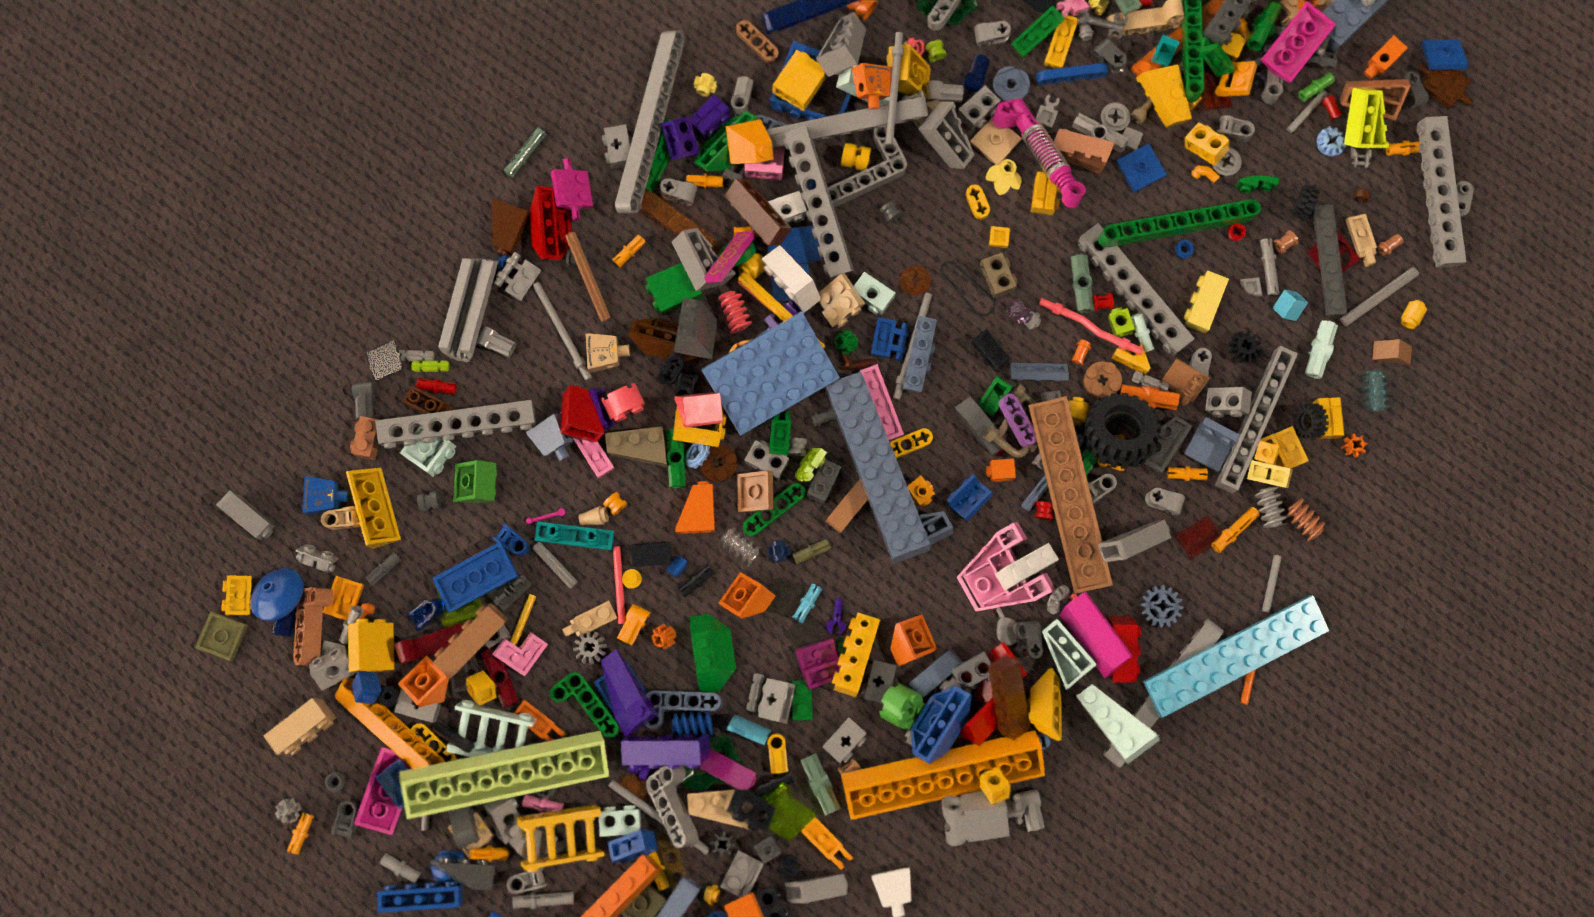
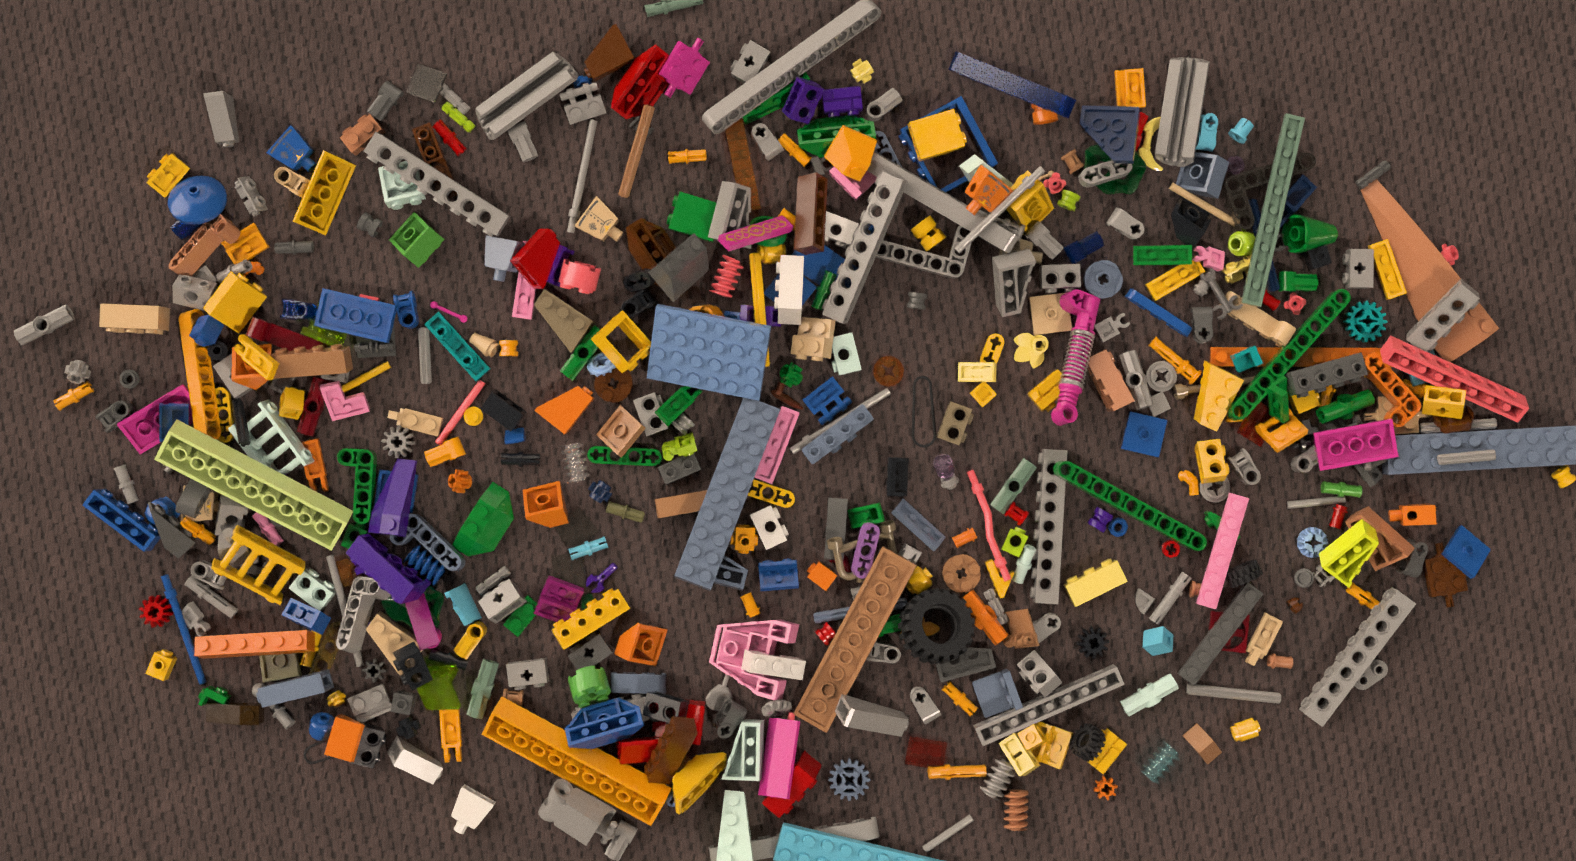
camera: 35 degrees right, 10 degrees up
olive plate [195,611,248,662] -> none
coral slope [674,392,723,427] -> none
medium nougat beam [736,20,778,63] -> none
dark grey pin [811,408,836,427] -> none
light grey wedge [816,12,866,77] -> none
yellow brick [980,768,1010,805] -> none
none -> light grey piece [14,305,75,345]
none -> yellow hinge [234,334,280,380]
none -> green brick [341,523,369,549]
none -> light orange pin [740,592,760,618]
none -> white brick [750,505,789,550]
none -> green pin [811,270,837,310]
none -> light yellow plate [958,362,997,382]
none -> medium nougat bush [1061,149,1085,174]
none -> dark purple wheel [1087,507,1114,533]
none -> light orange pin [1148,336,1202,385]
none -> bright pink plate [1196,493,1249,609]
none -> dark grey plate [1294,568,1314,588]

